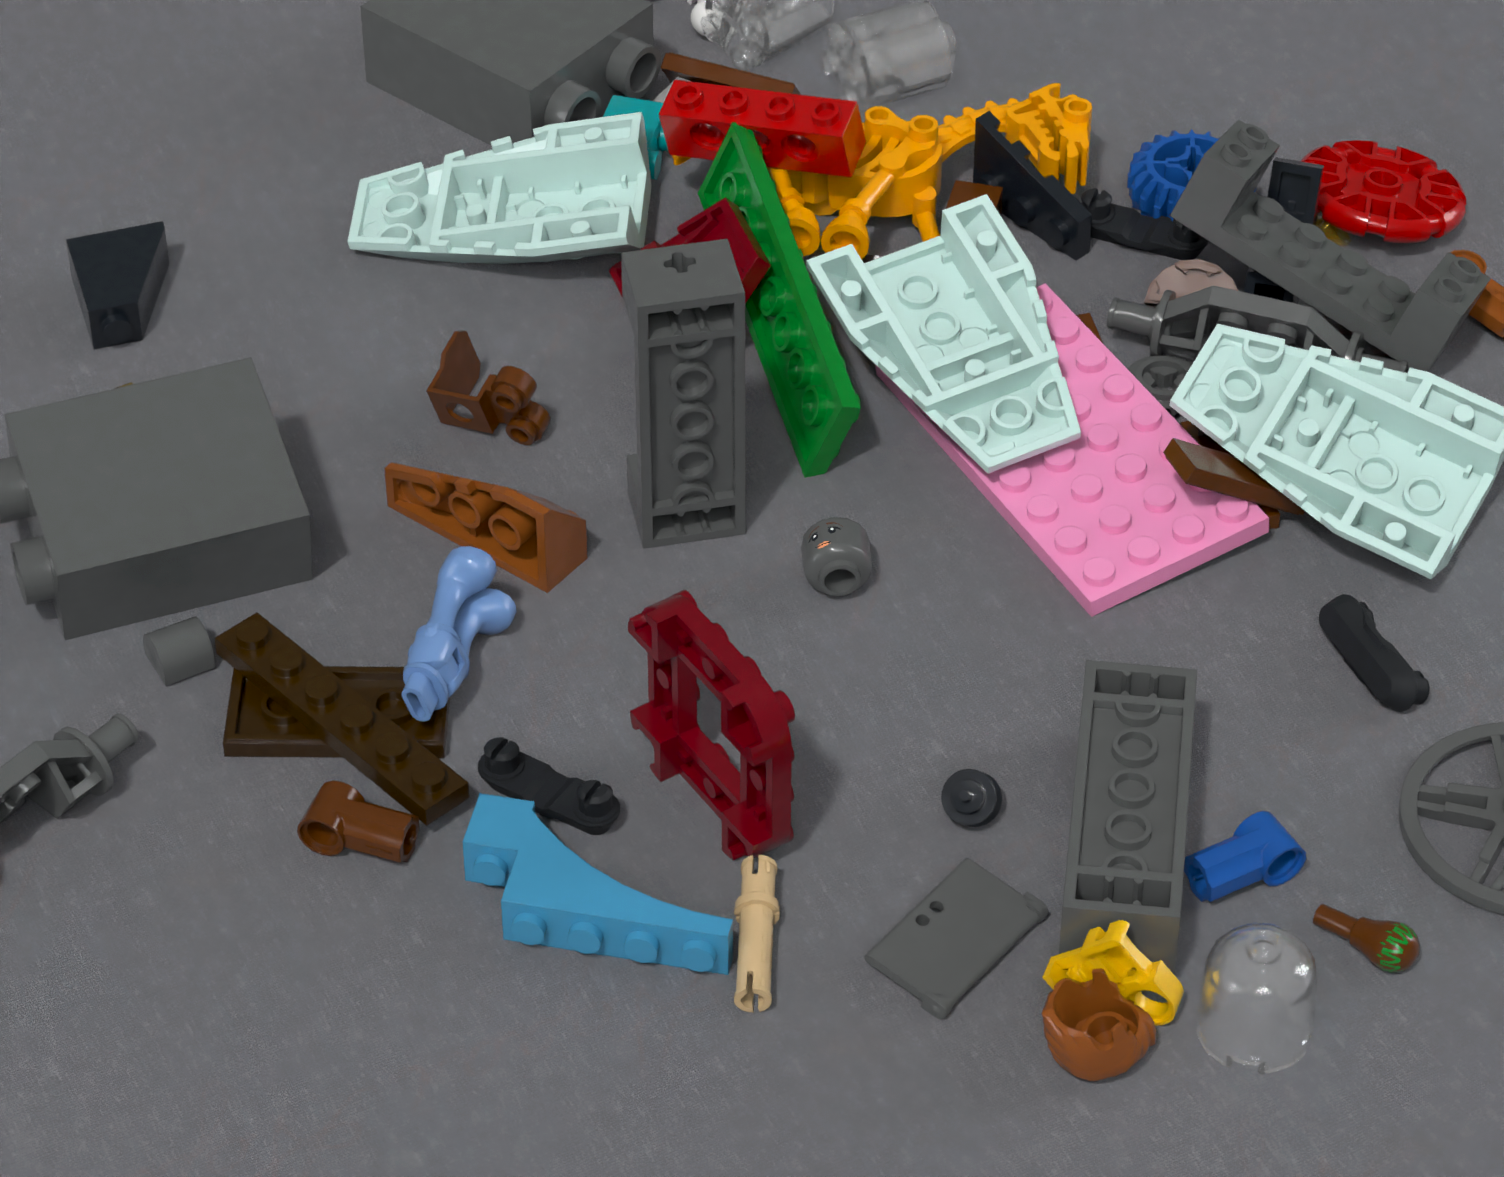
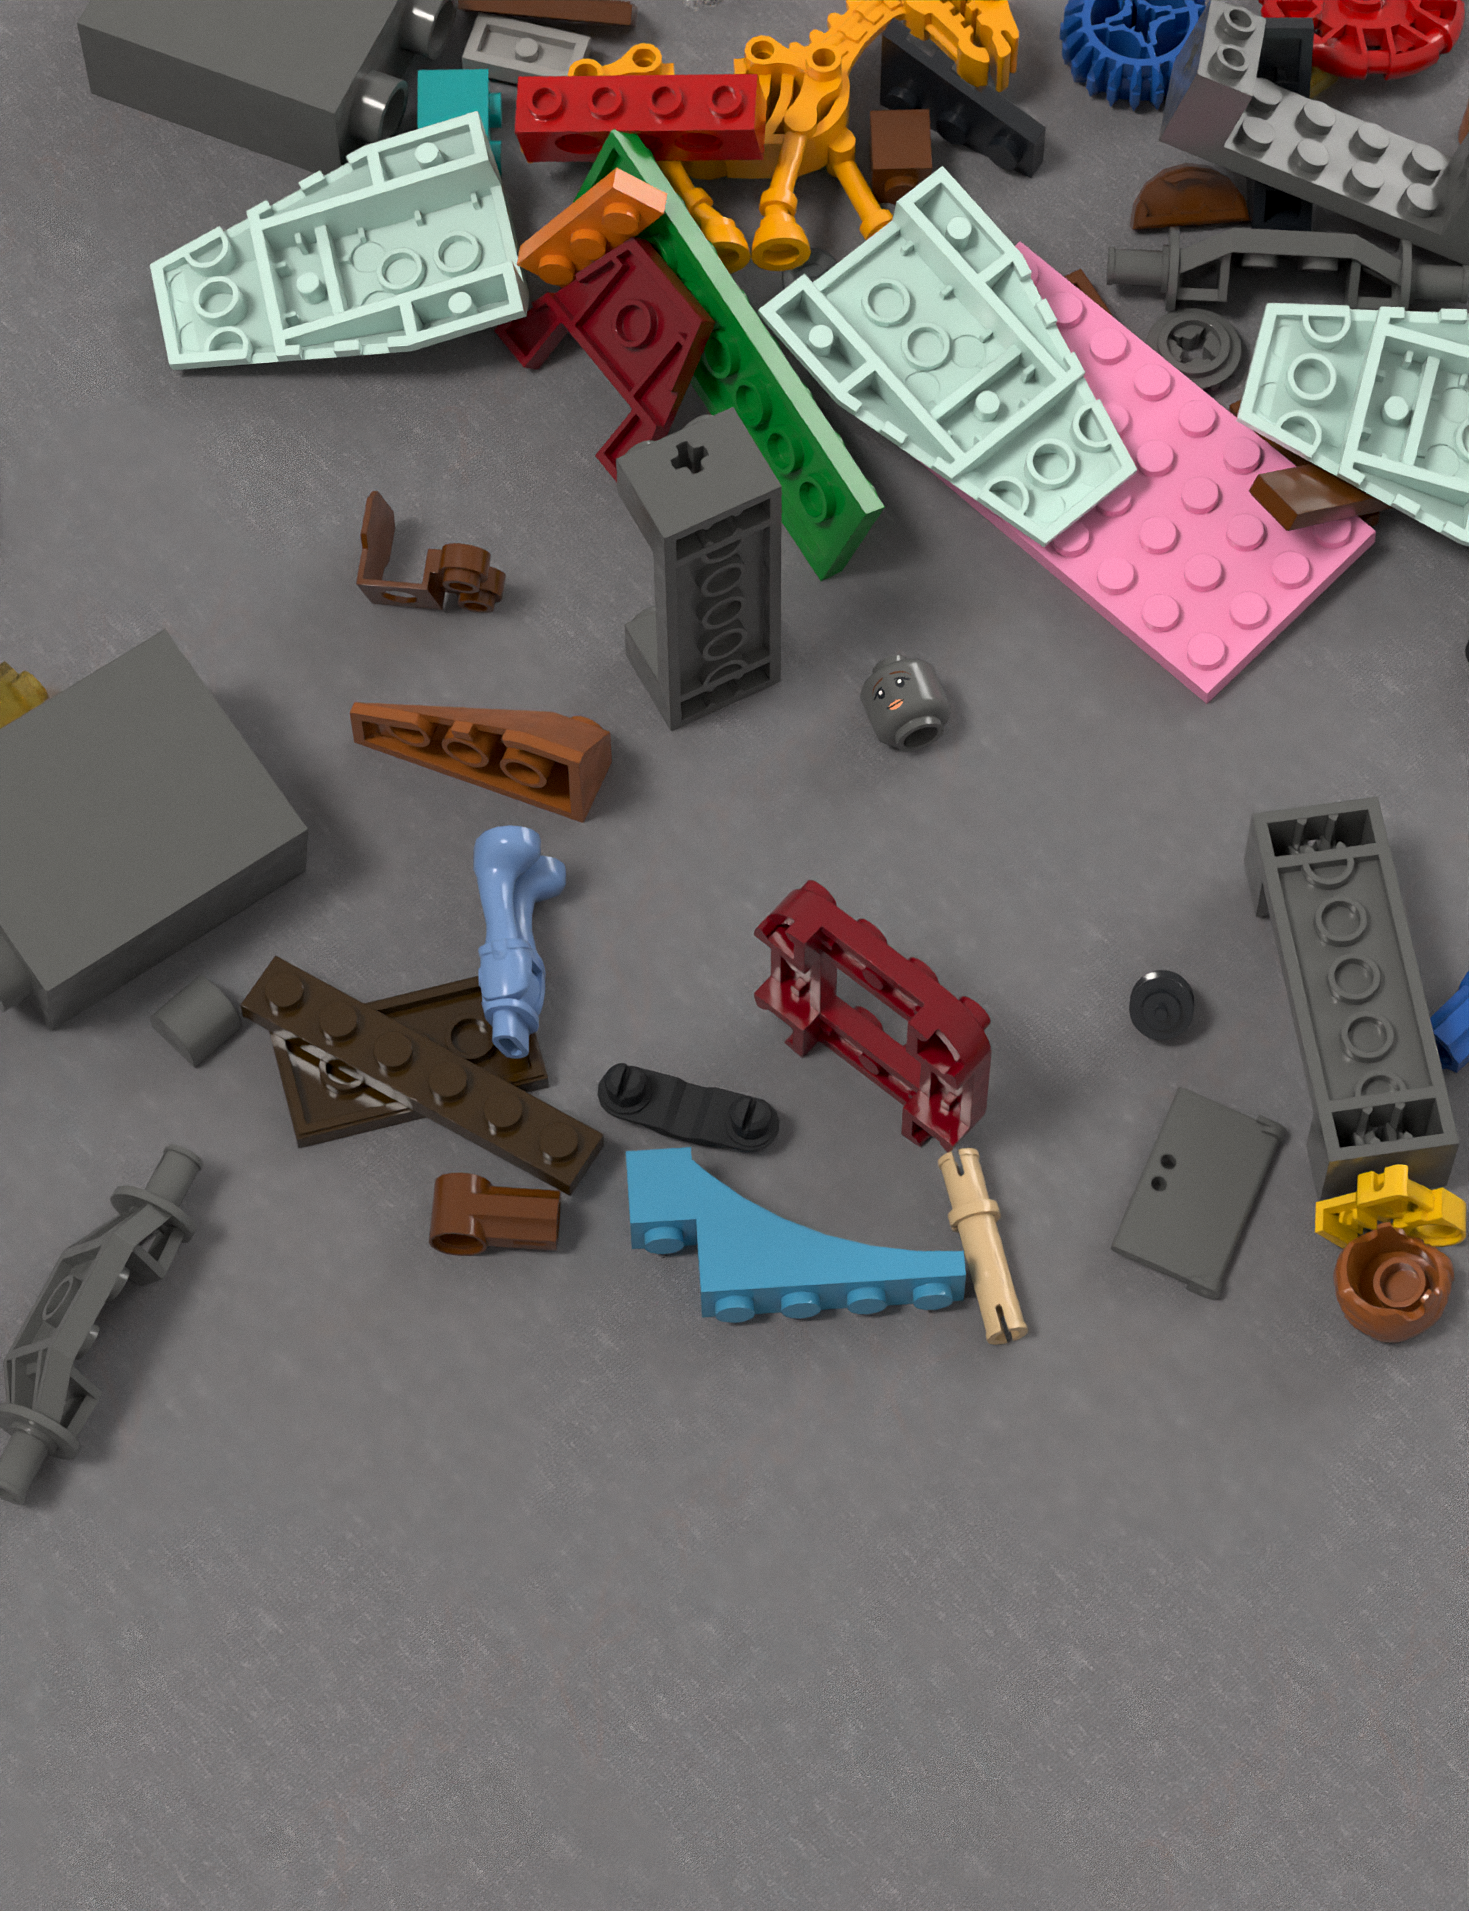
camera: 15 degrees left, 20 degrees up
black piece [1081,188,1209,260] -> none
none -> orange plate [517,168,667,288]

